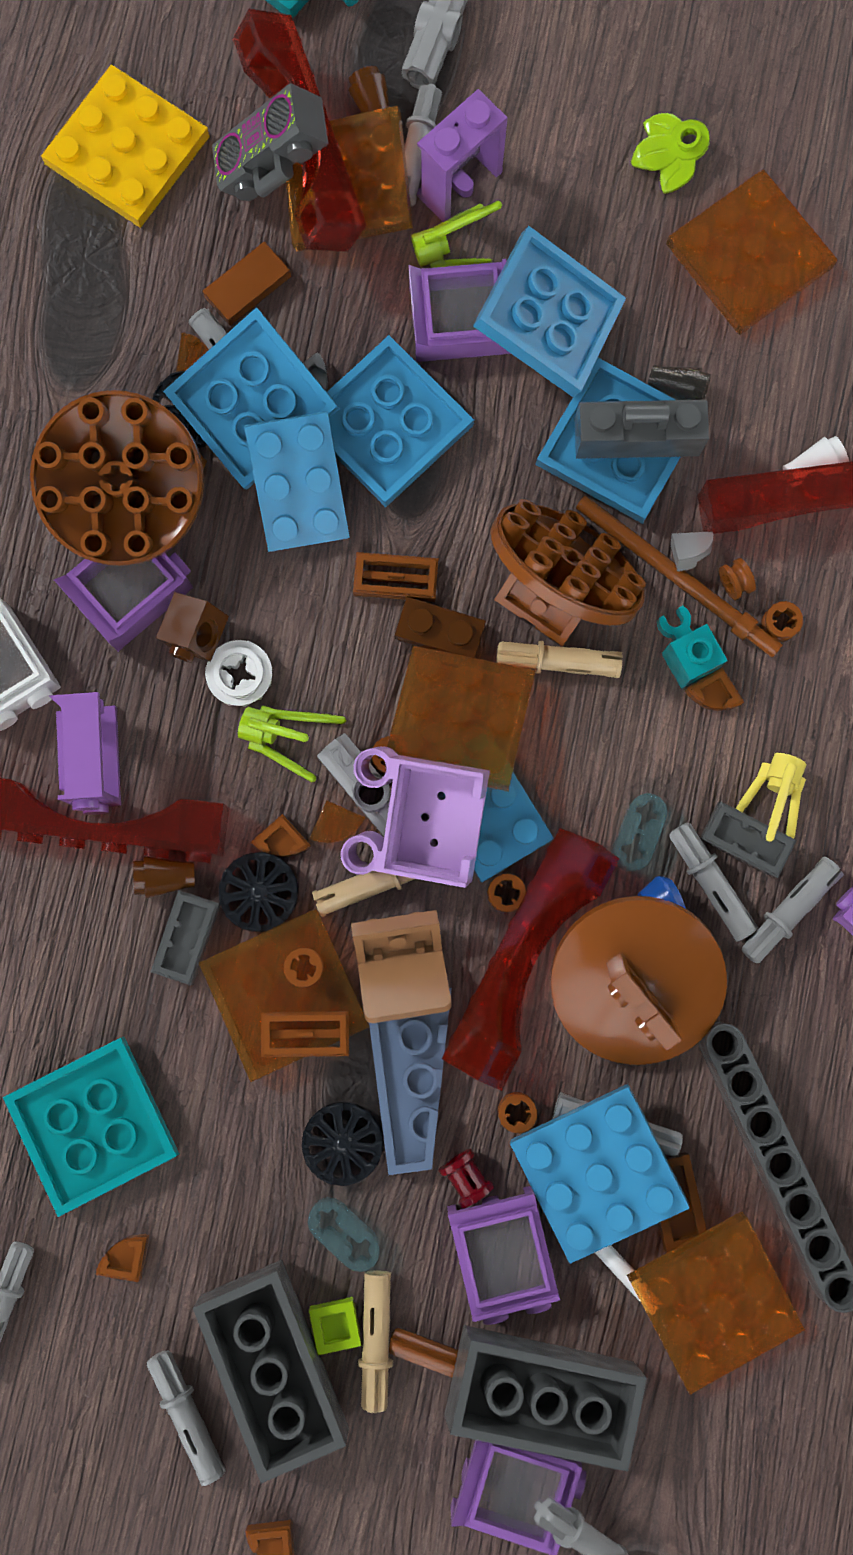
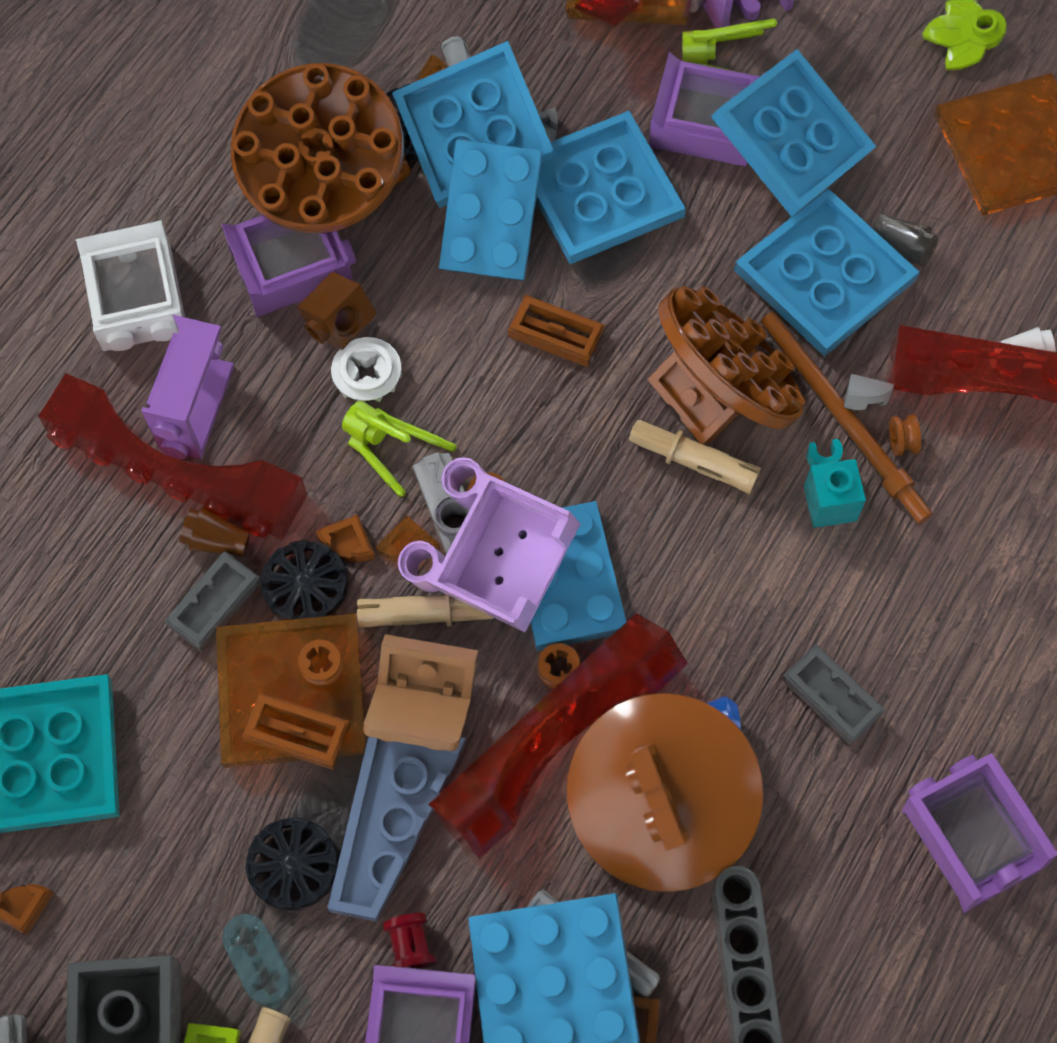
camera: 20 degrees right, 15 degrees down
dark orange tile [202,241,291,326] -> none
clear orange plate [384,646,535,792] -> none
reddish brown plate [394,597,486,663] -> none
dark orange bush [498,1092,537,1133] -> none
dark grey piece [574,400,709,459] -> none
clear light blue beam [612,793,667,872] -> none
light grey axle [669,823,758,942] -> none
dark orange tile [685,667,745,711] -> none
light yellow plant [735,753,807,842] -> none
light grey axle [741,857,844,964] -> none
dark orange bush [761,601,803,642] -> none

